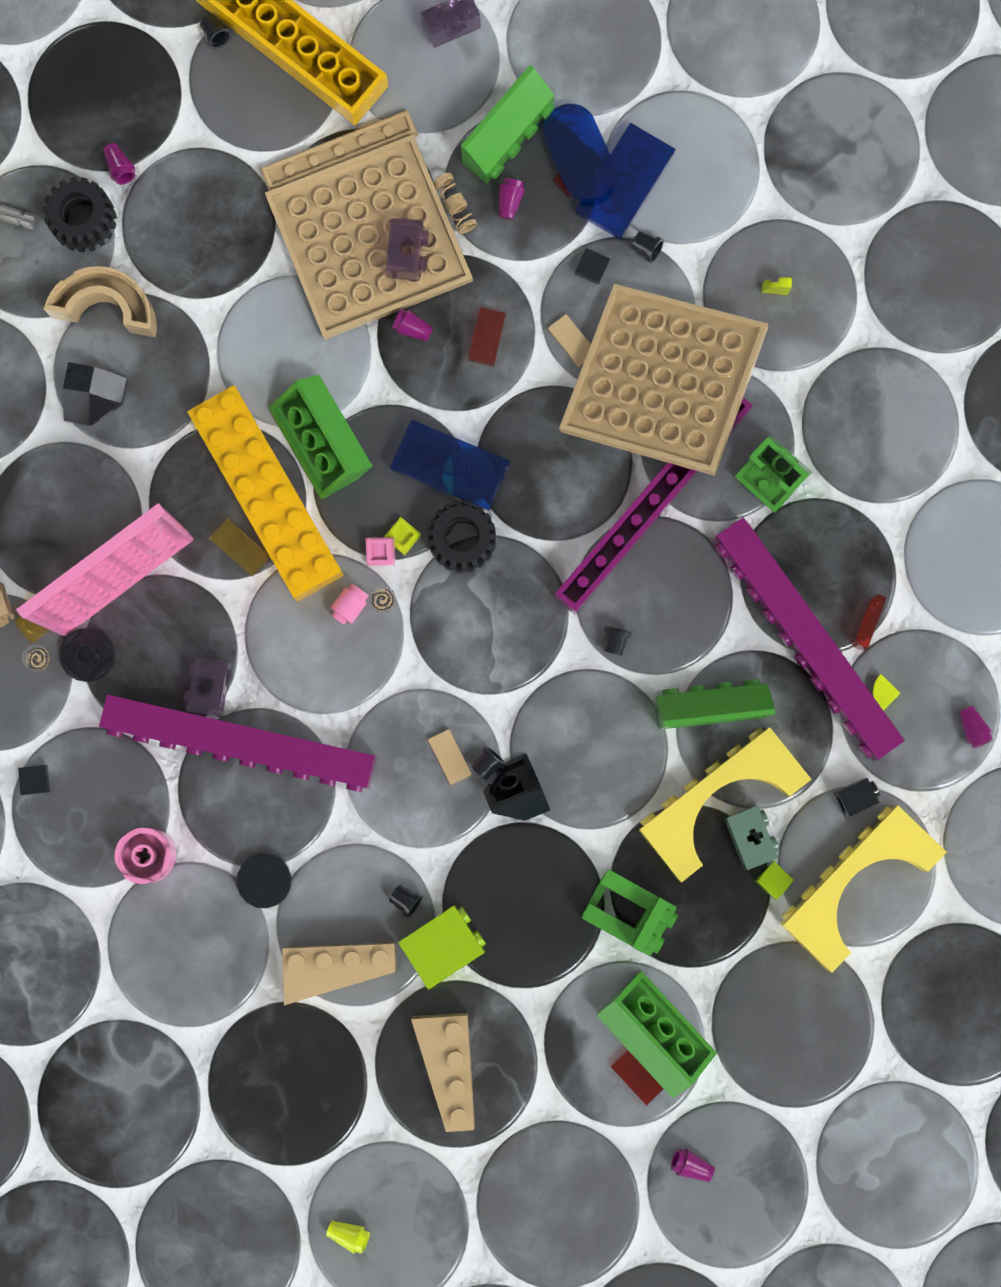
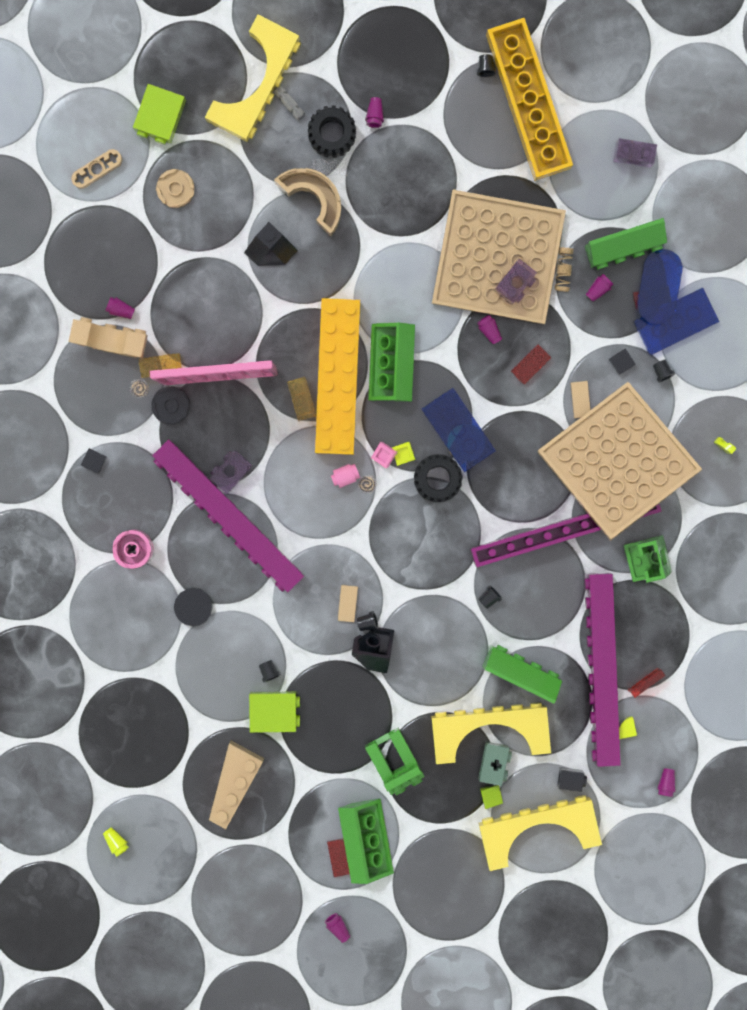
camera: 25 degrees right, 5 degrees up
tan tile [260,110,418,191] -> none
tan wedge [282,942,397,1005] -> none

